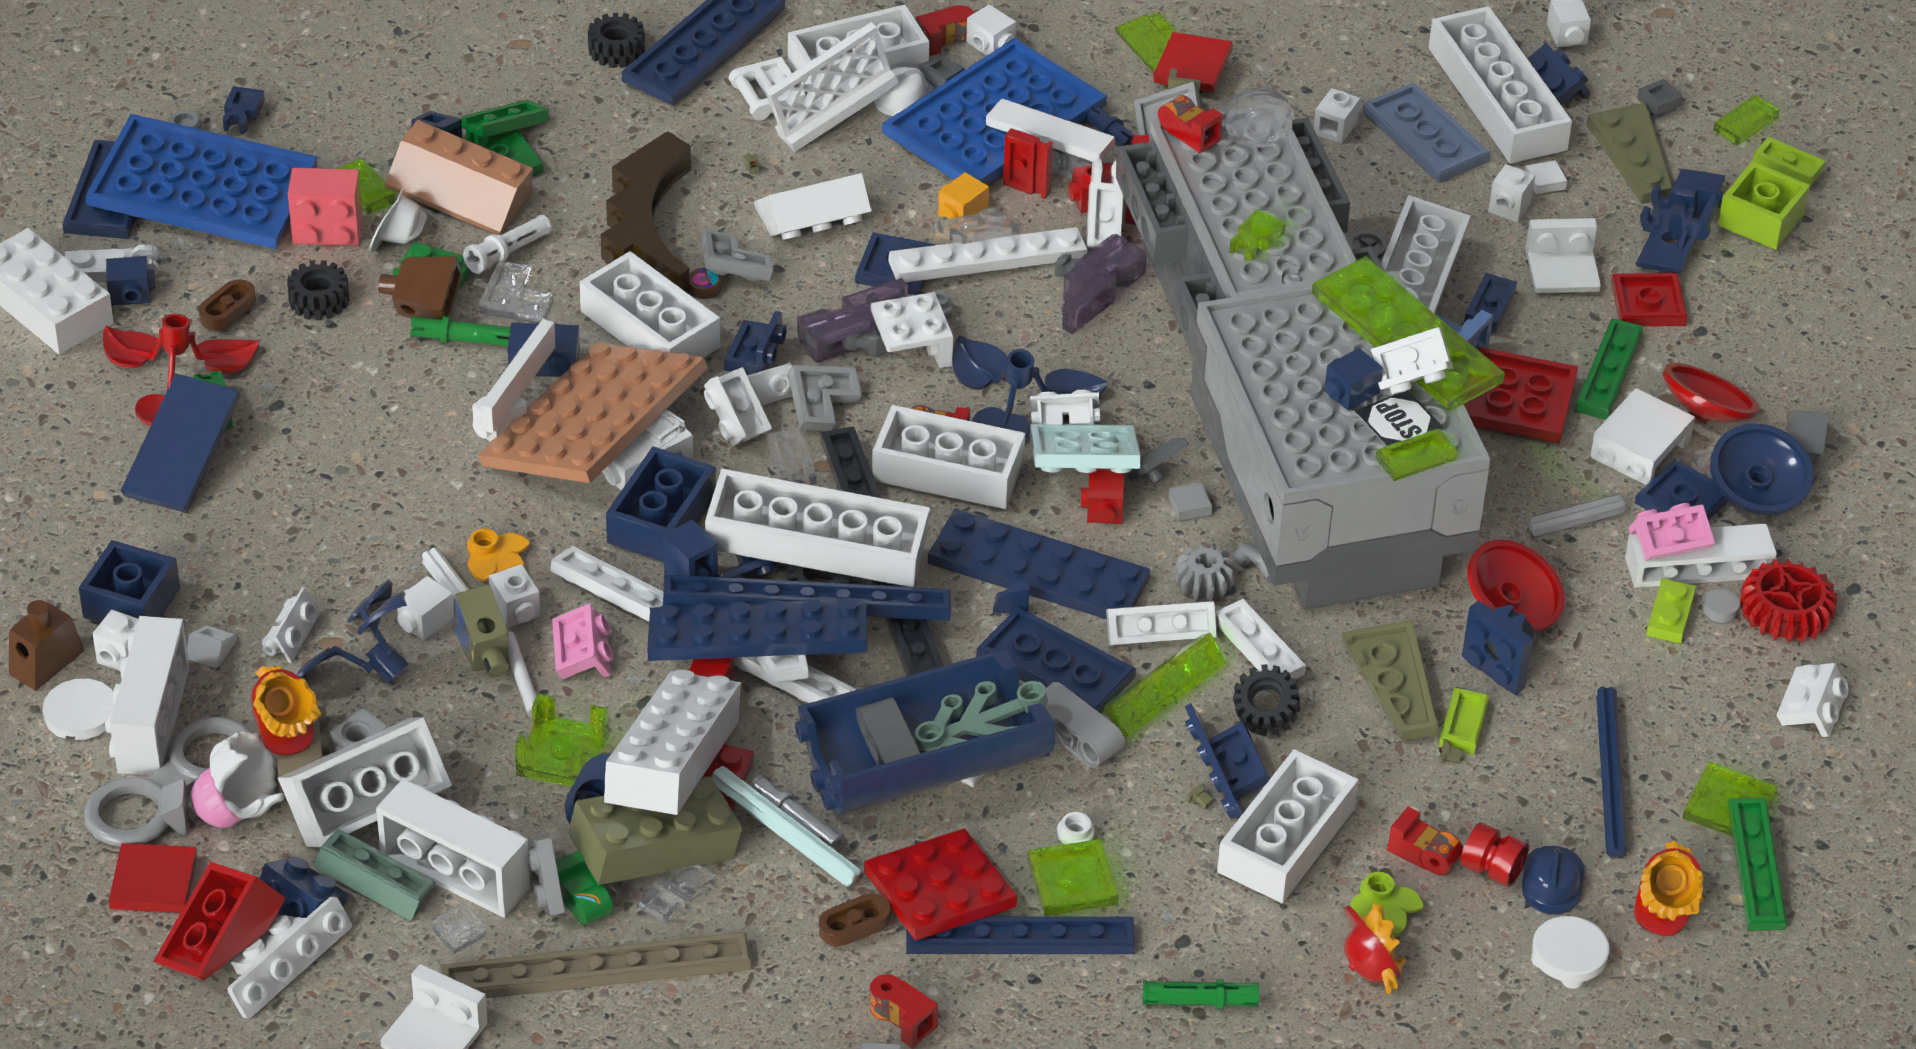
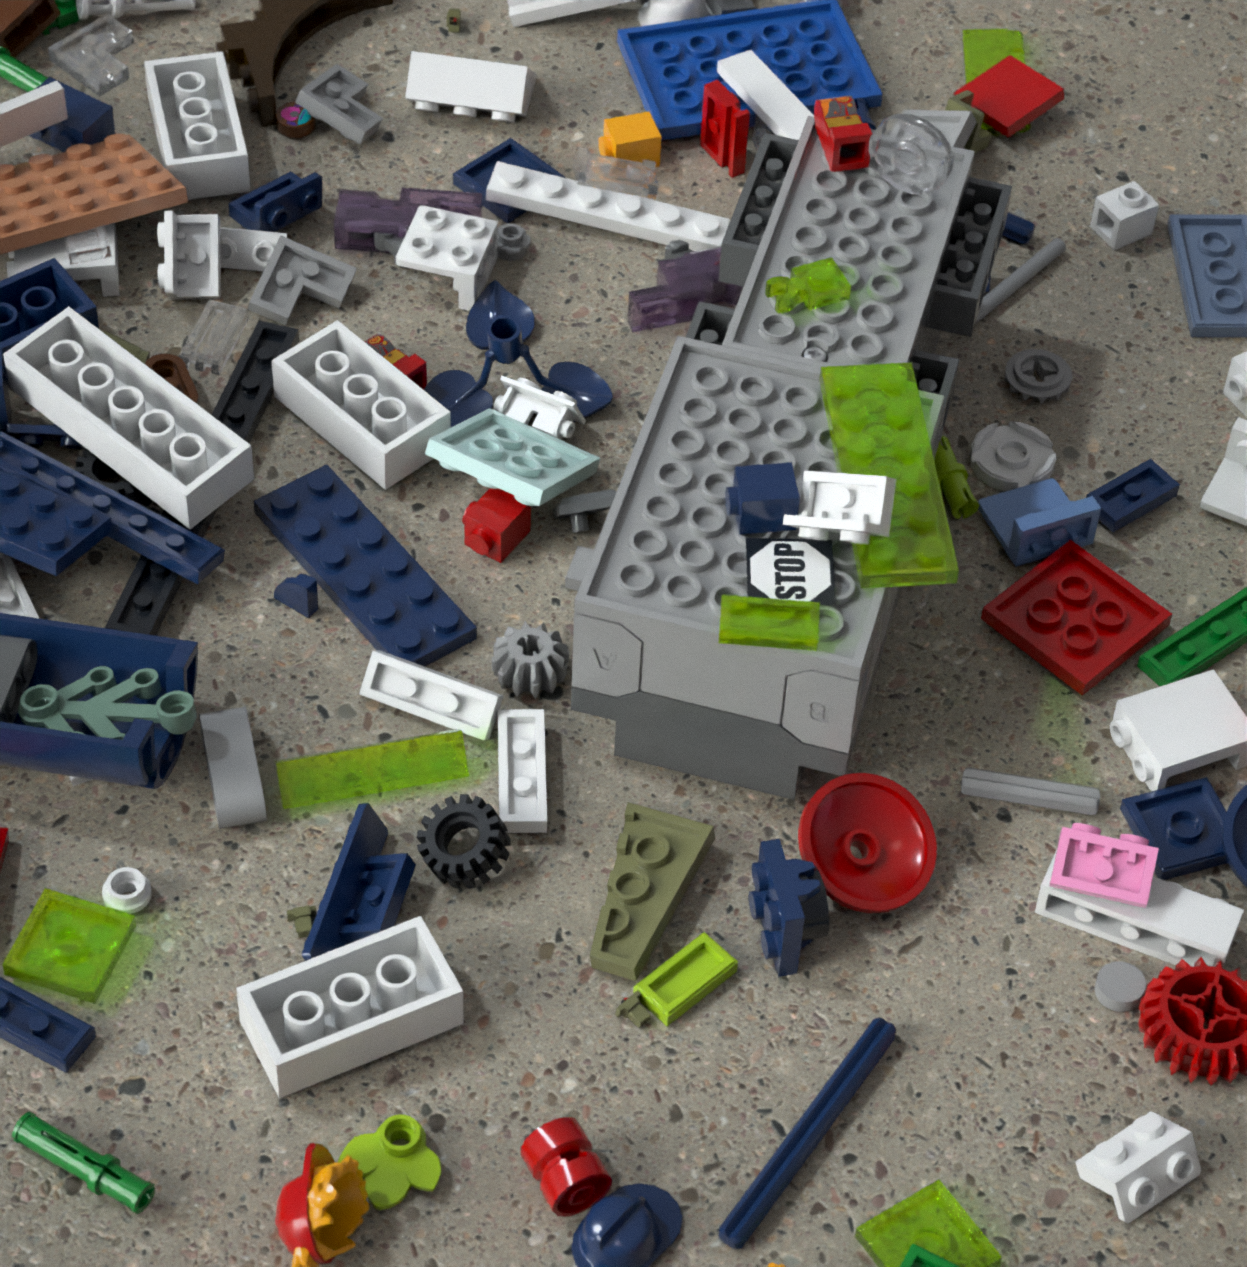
camera: 30 degrees right, 5 degrees up
dark blue tile [976,607,1136,714] -> none
white brick [1381,195,1470,331] -> none
red leg [1387,806,1463,876] -> none
lime plate [1646,578,1696,644] -> none

